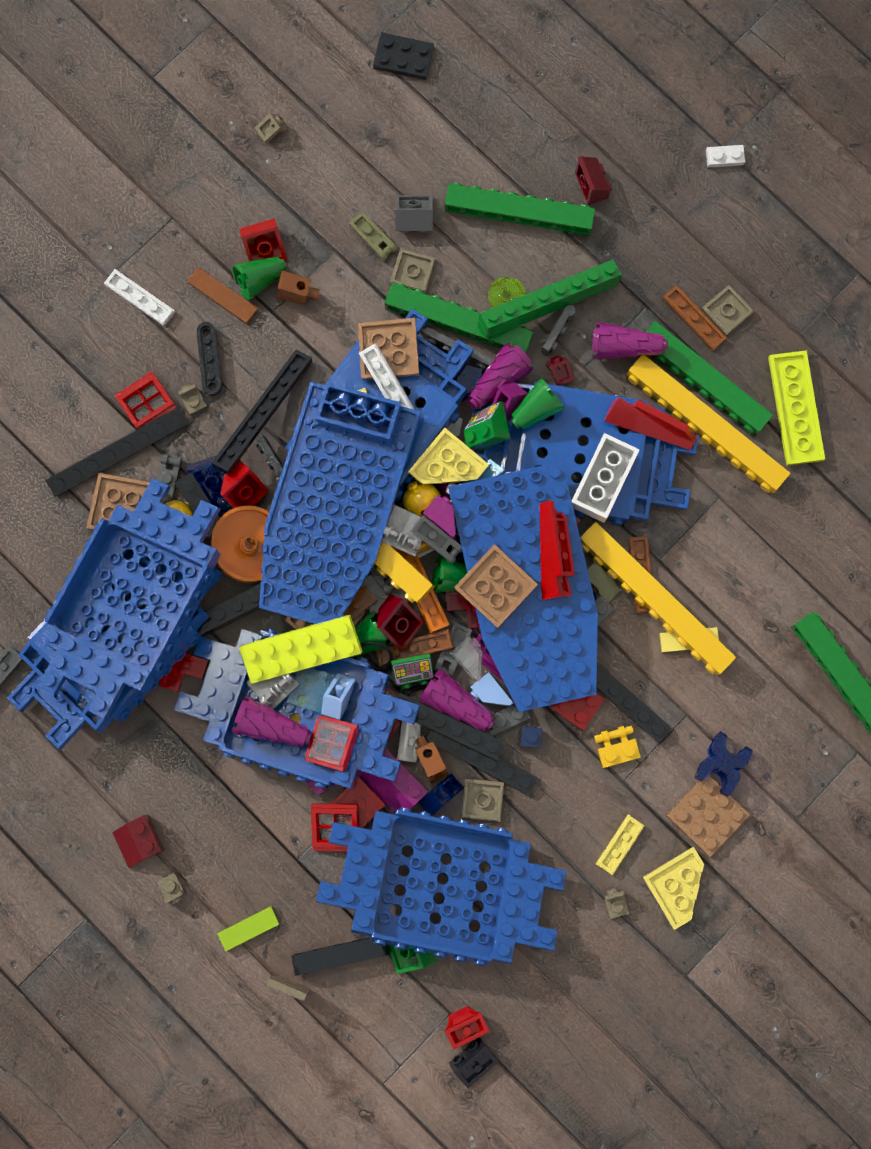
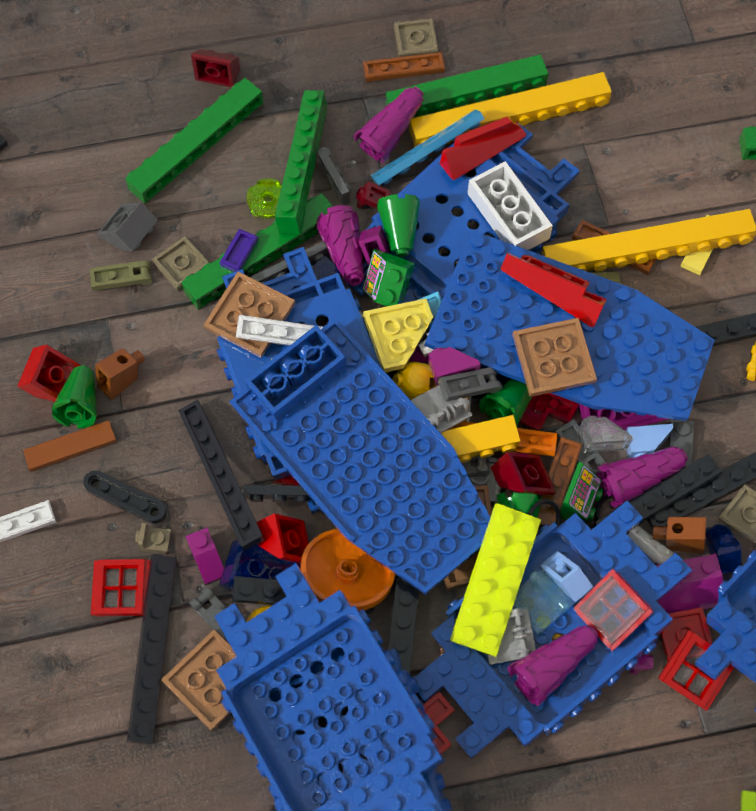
camera: 55 degrees left, 15 degrees down
dark blue brick [520,727,542,748] -> none
red plate [551,693,605,731] -> none
neon yellow plate [768,350,825,466] -> none
none -> magenta slope [186,527,227,585]
none -> dark purple tile [219,229,259,272]
none -> dark azure plate [371,109,484,185]

